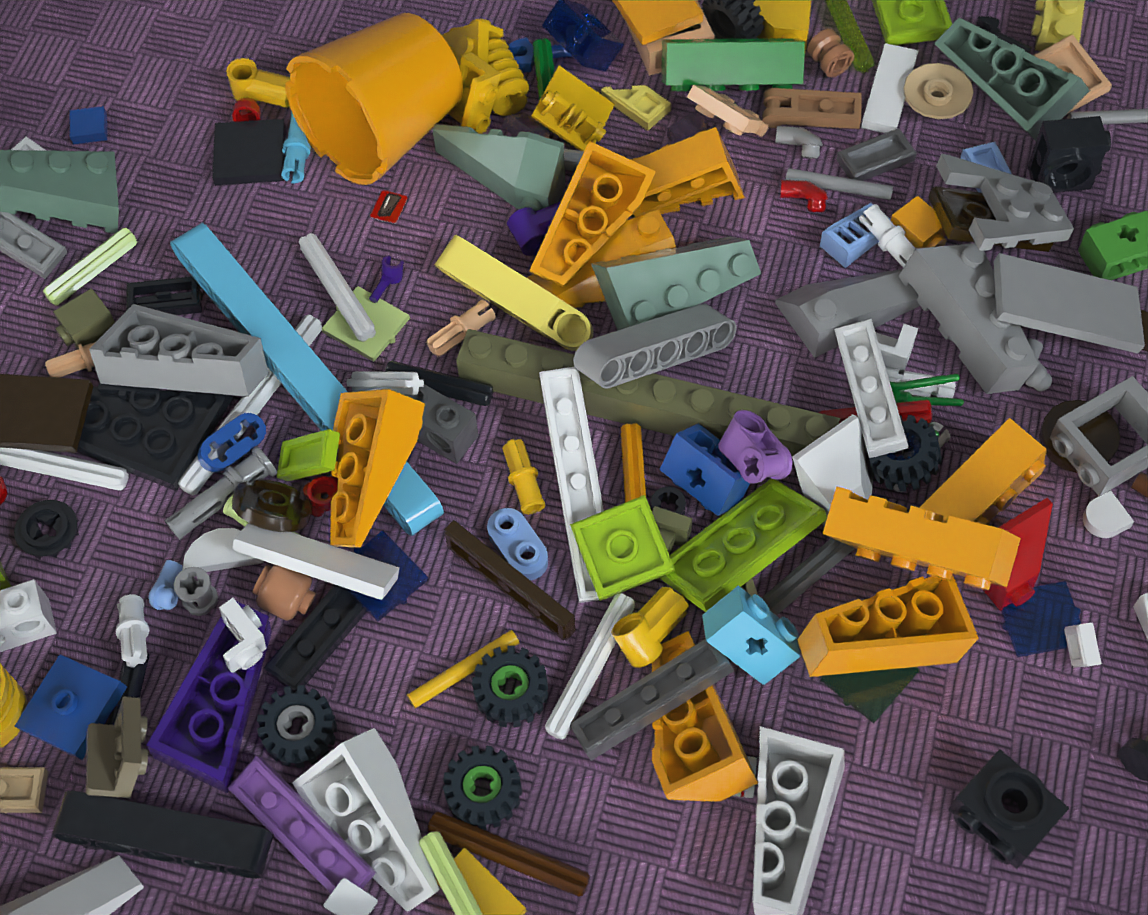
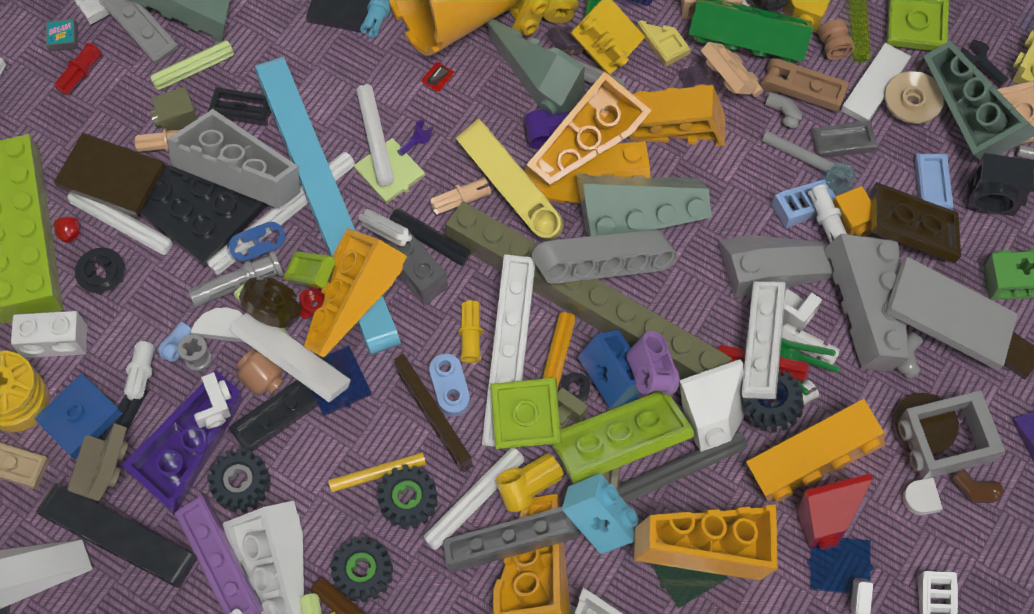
camera: 15 degrees right, 5 degrees up
red arm [780,180,829,212] -> none
light orange wedge [822,486,1021,590] -> none
light grey wing [936,154,1074,251] -> none
none -> clear light blue bush [825,162,856,192]

